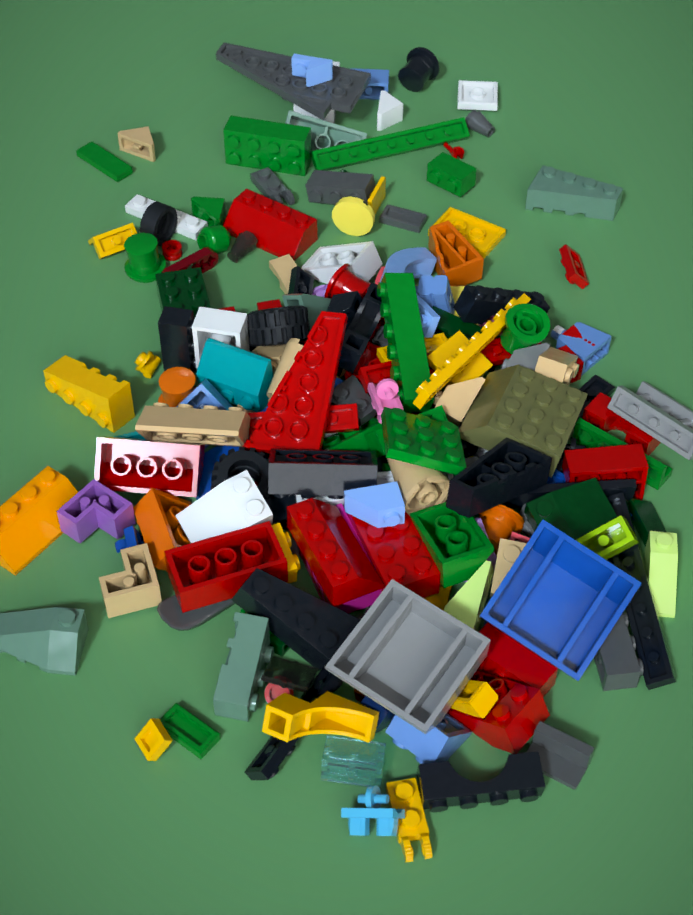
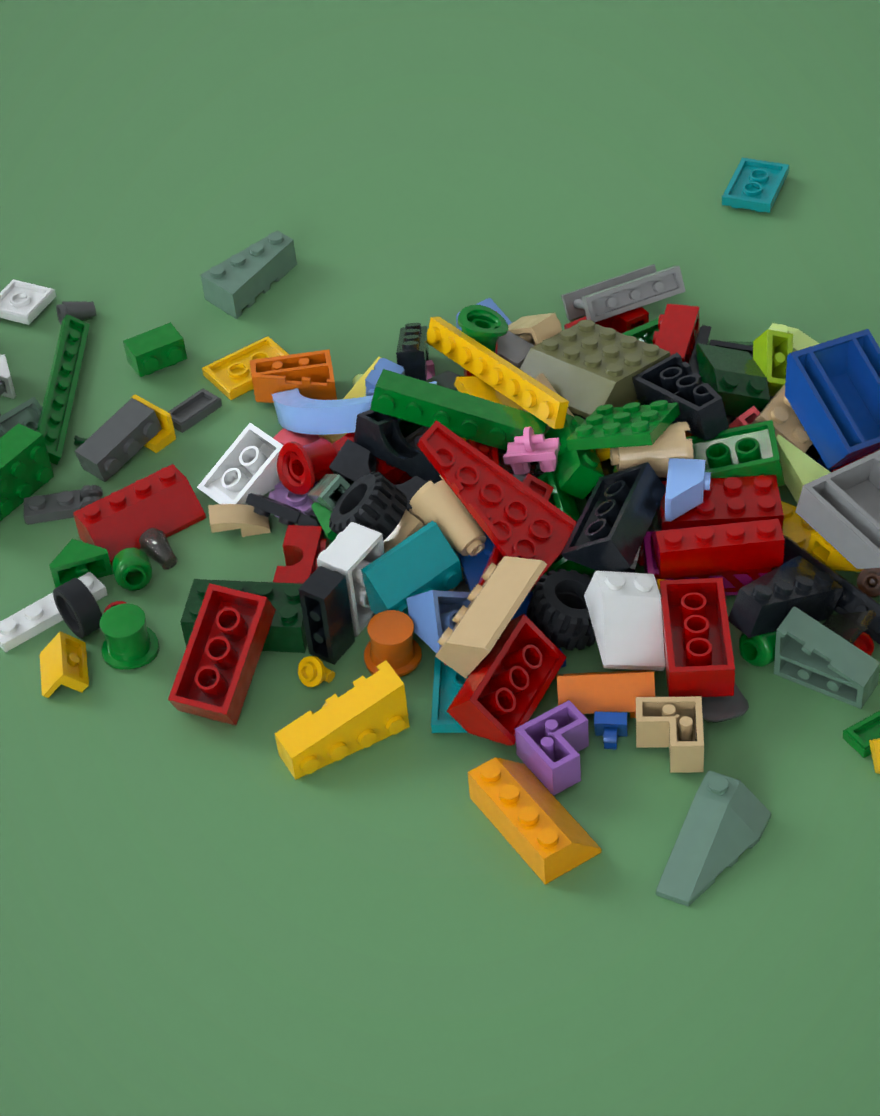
camera: 65 degrees left, 5 degrees down
dark red beam [161,247,219,274] -> none
light yellow tile [332,196,375,236] -> none
red hand [443,143,464,159] -> none
red plate [559,244,589,289] -> none
none -> red brick [168,583,276,726]

